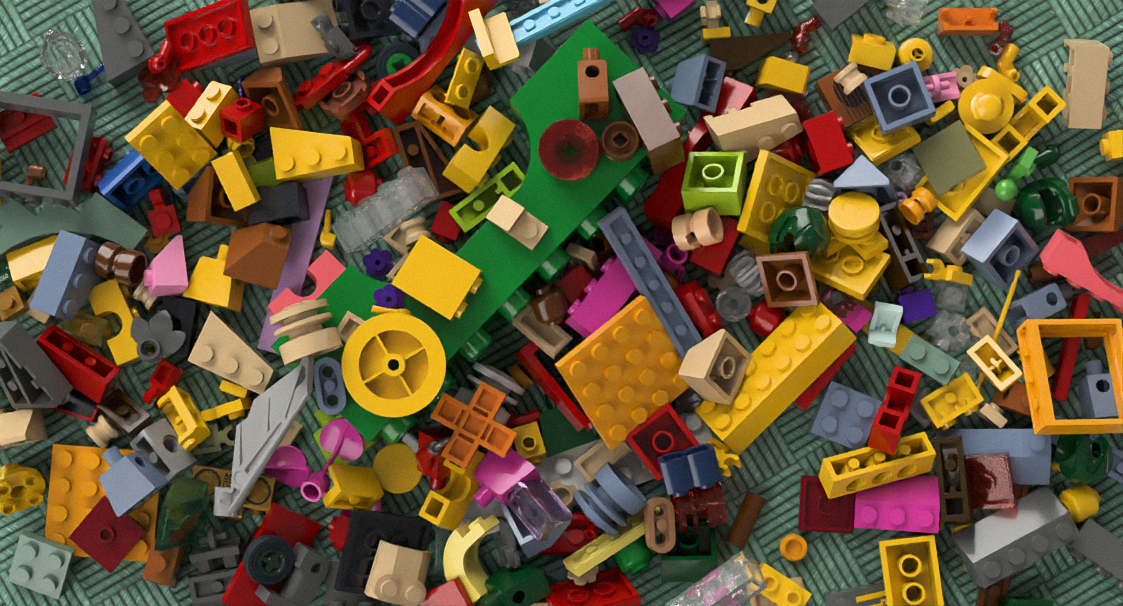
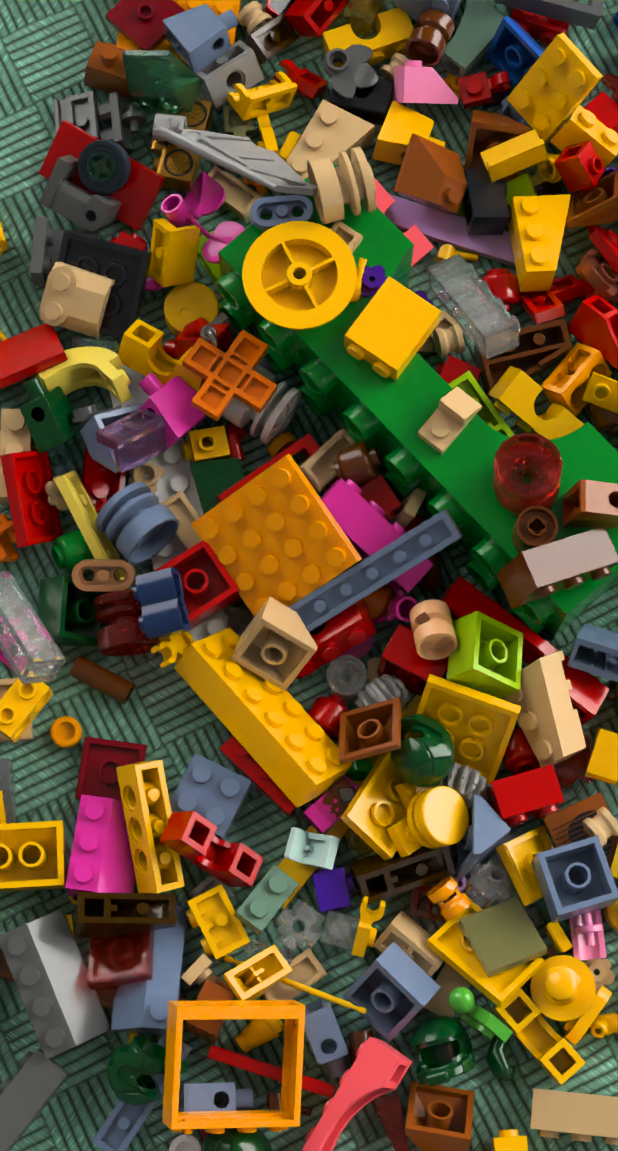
camera: 90 degrees right, 10 degrees down
yellow head [1058,484,1100,523] -> none

